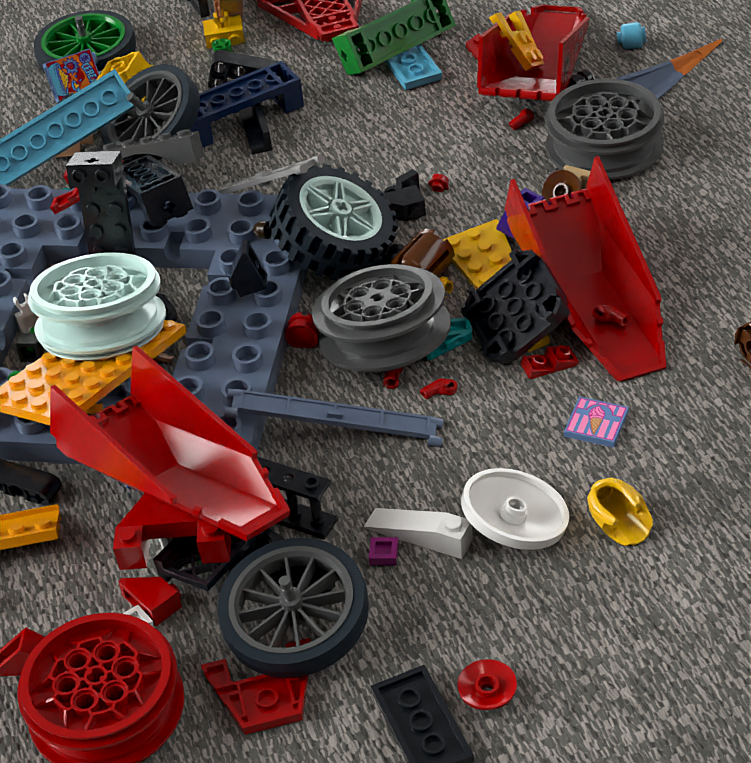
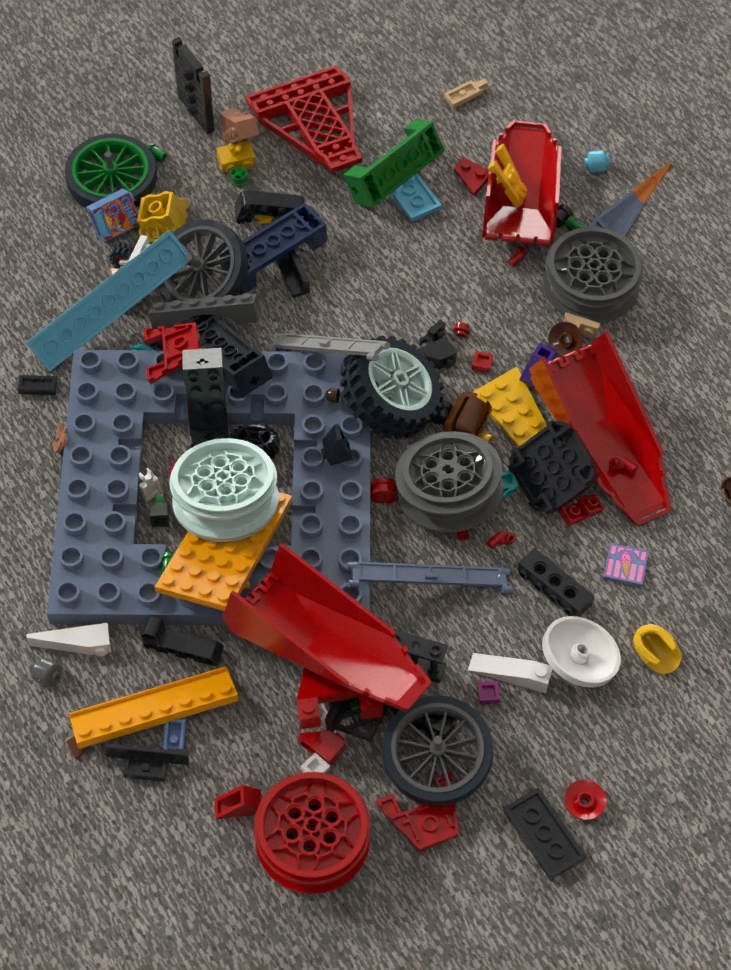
camera: 15 degrees left, 15 degrees up
none -> green pin [147,143,168,162]
none -> black gear [229,423,280,458]
none -> red plate [471,351,494,373]
none -> black brick [517,548,594,617]

